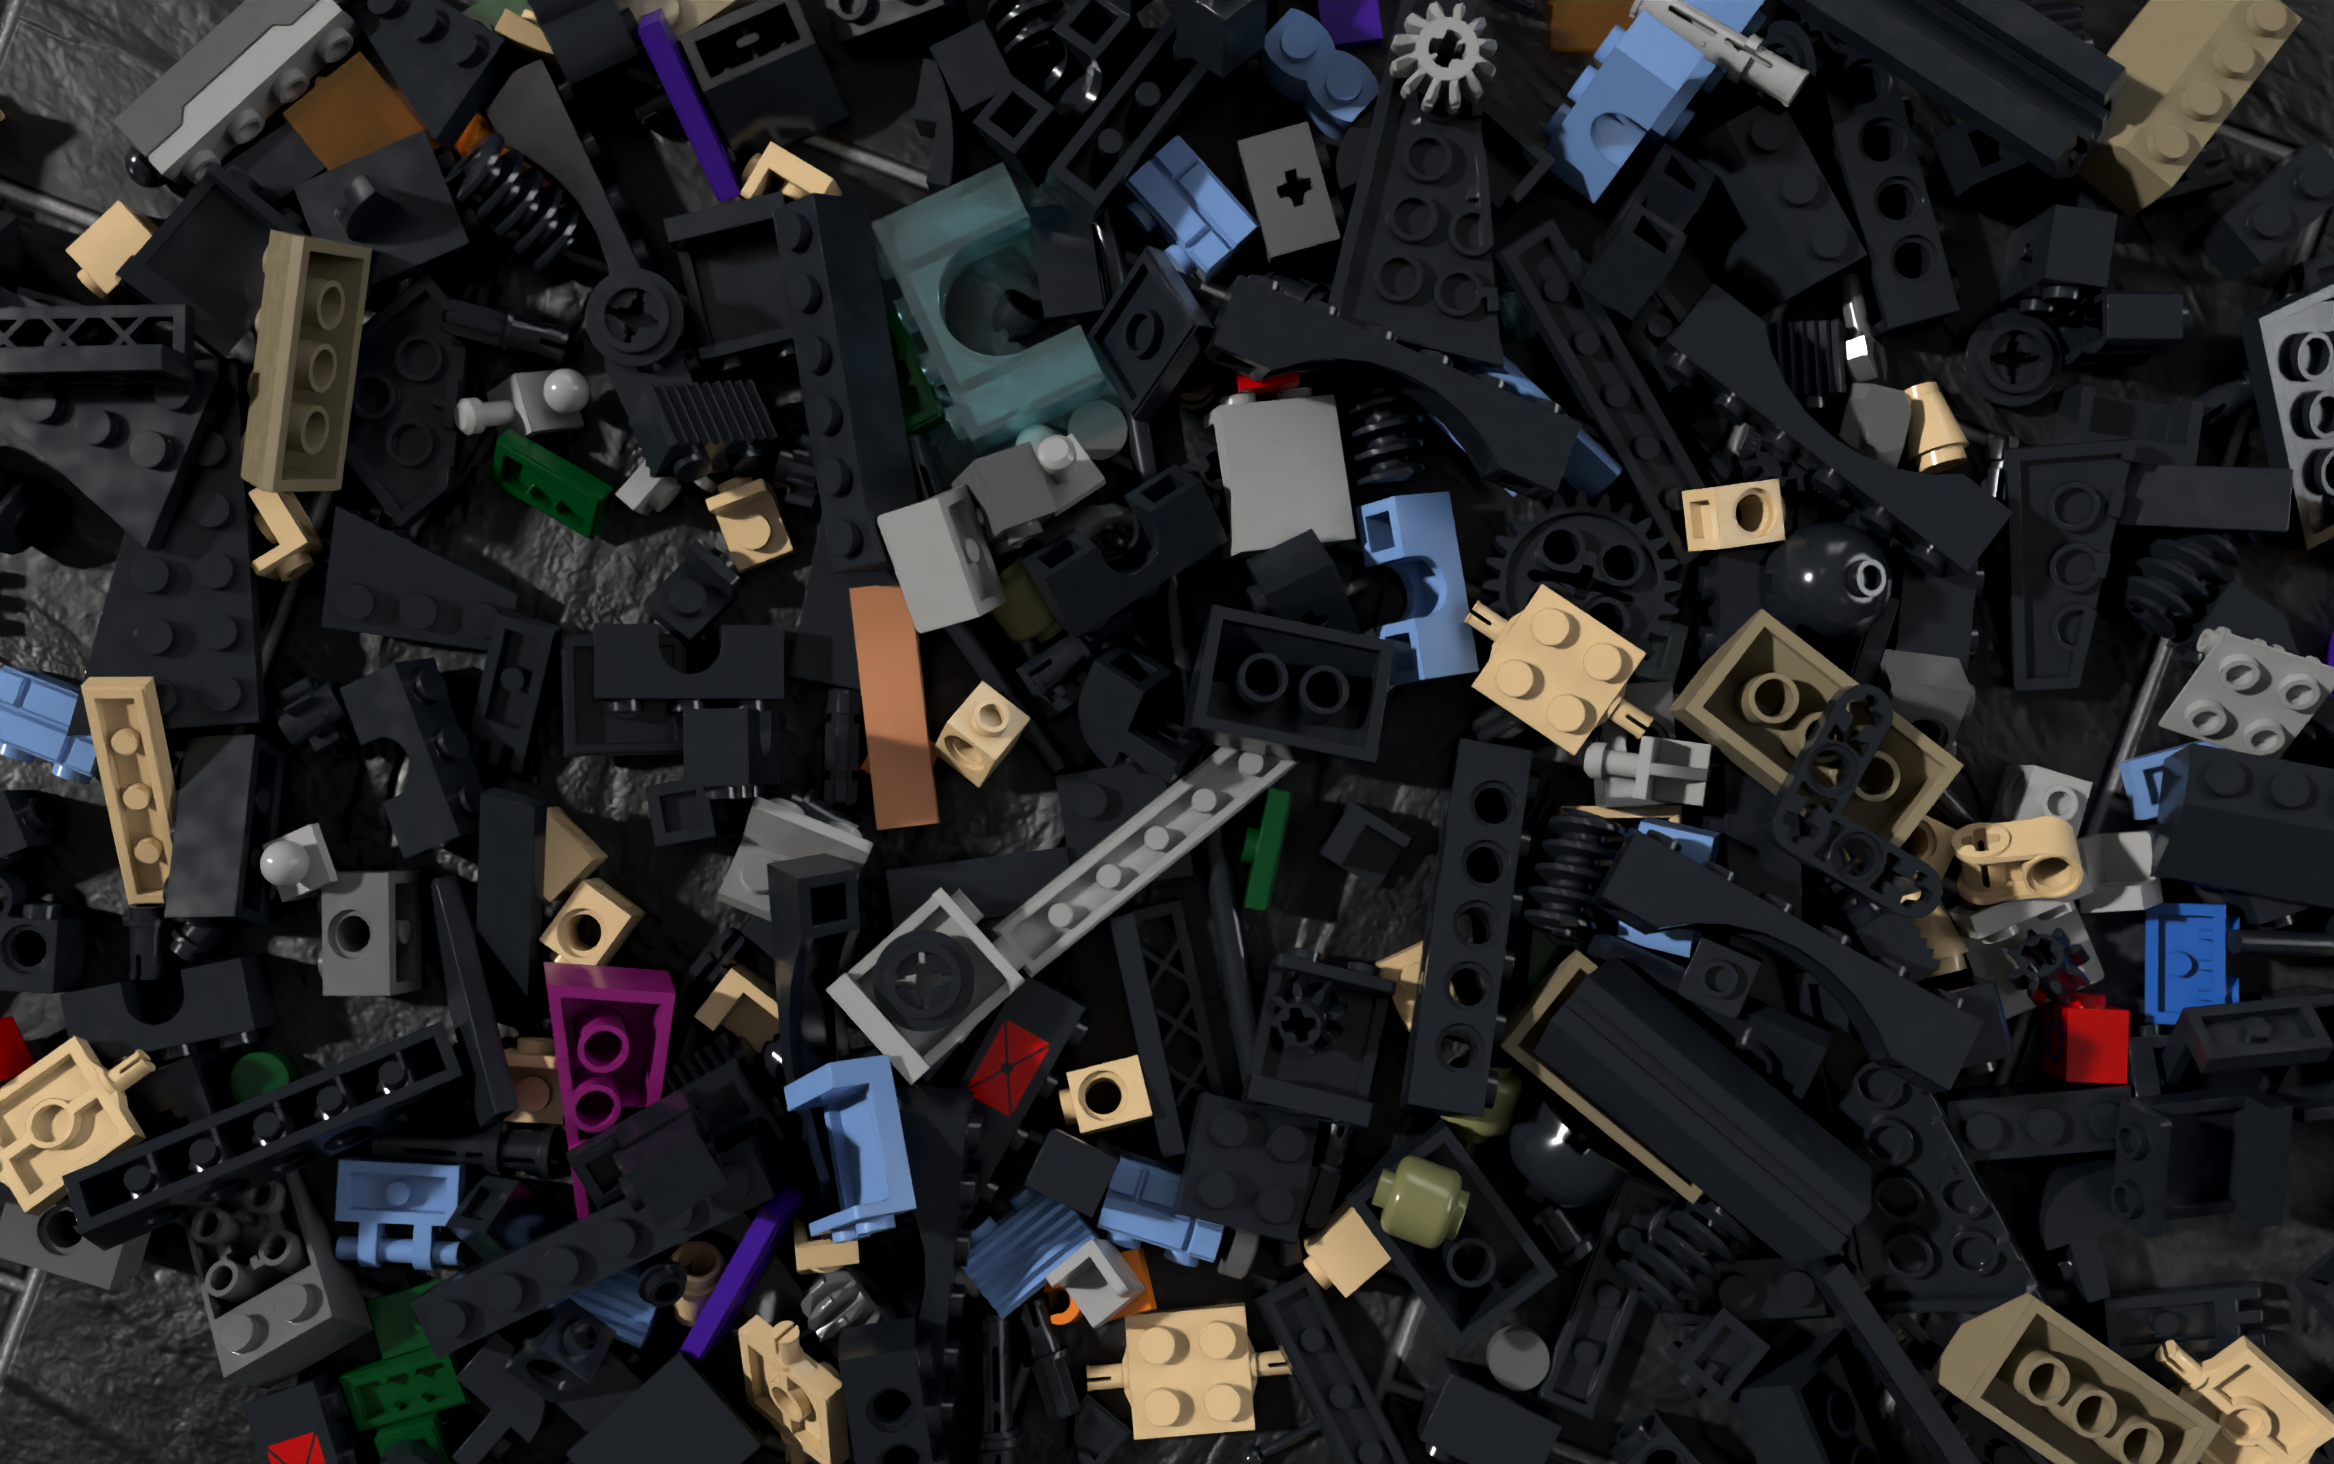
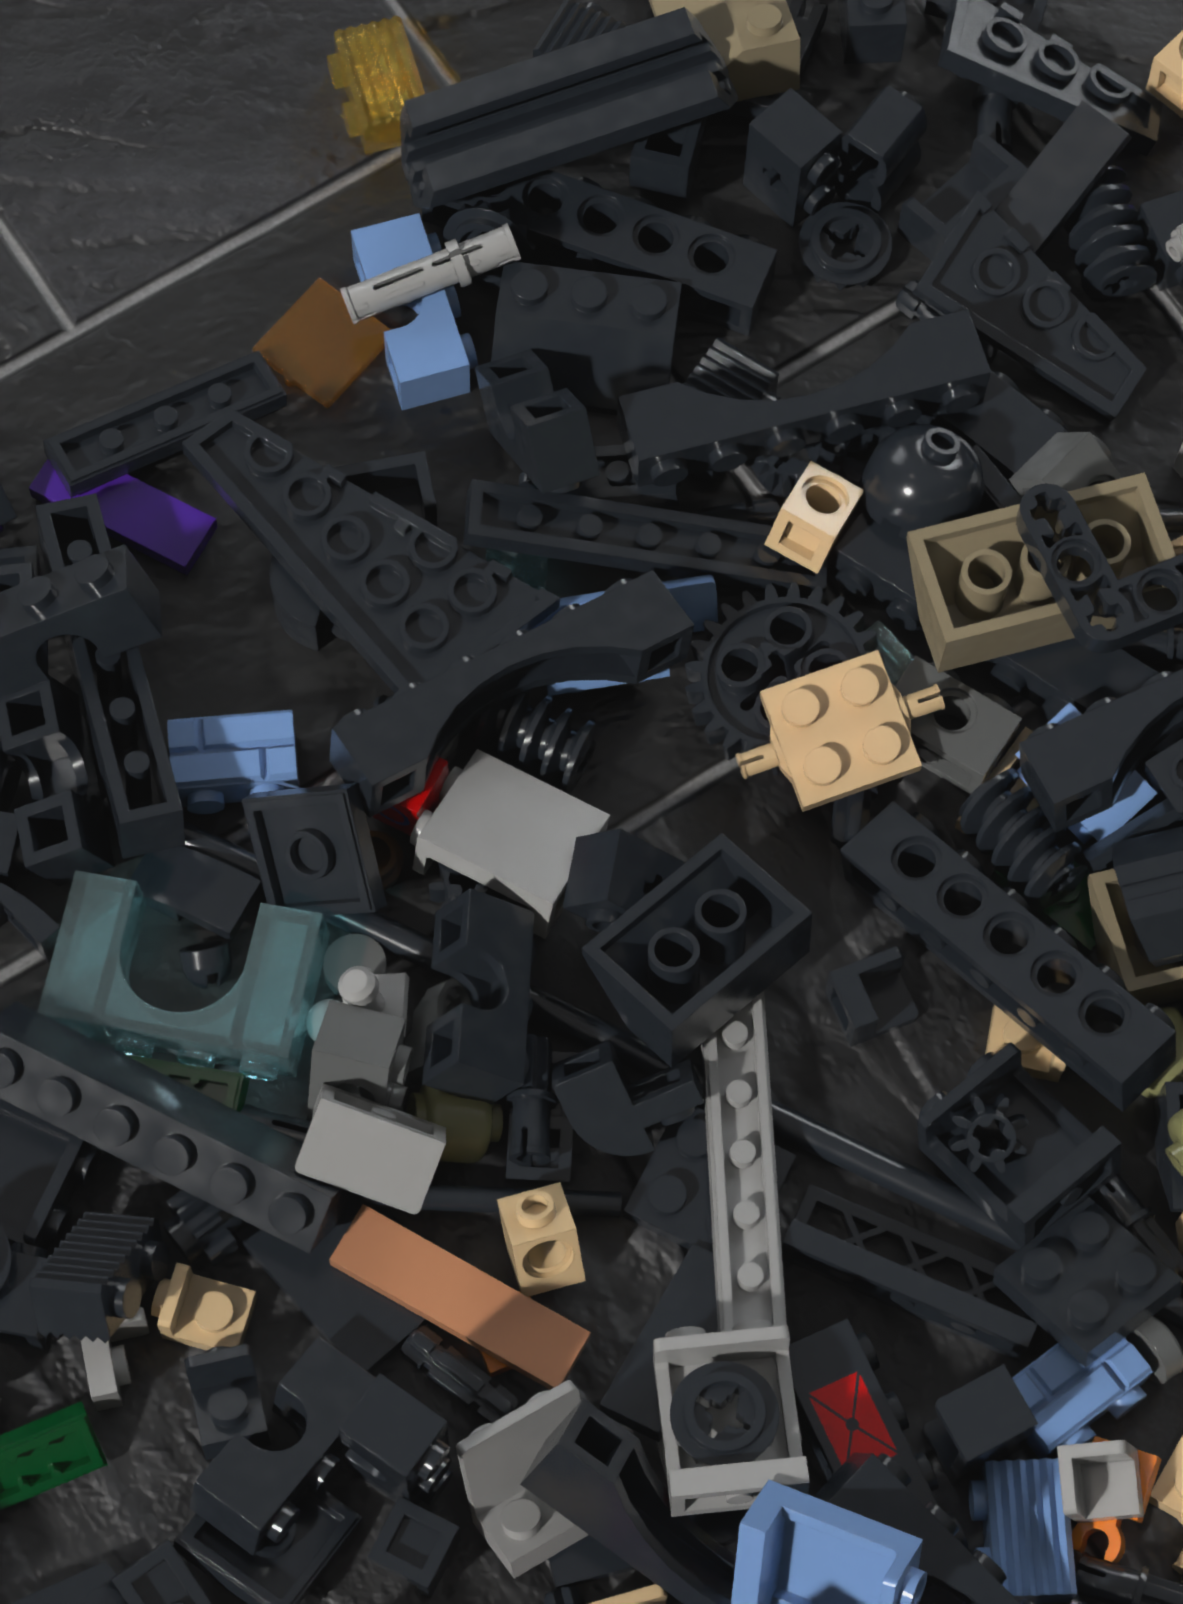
camera: 60 degrees left, 20 degrees down
tan brick [1058,1055,1152,1137] -> none
dark grey brick [1236,121,1347,271] -> none
dark green plate [1240,787,1293,912] -> none
medium blue brick [1259,8,1380,142] -> none
medium blue arch [1355,491,1479,686] -> none
light grey gear [1389,1,1497,114] -> none
medium blue arch [1542,9,1705,203] -> none
light grey piece [1584,736,1713,806] -> none
dark grey rock [1835,383,1911,469] -> none
dark grey bar [1837,271,1887,384] -> none
tan cone [1904,382,1969,475] -> none

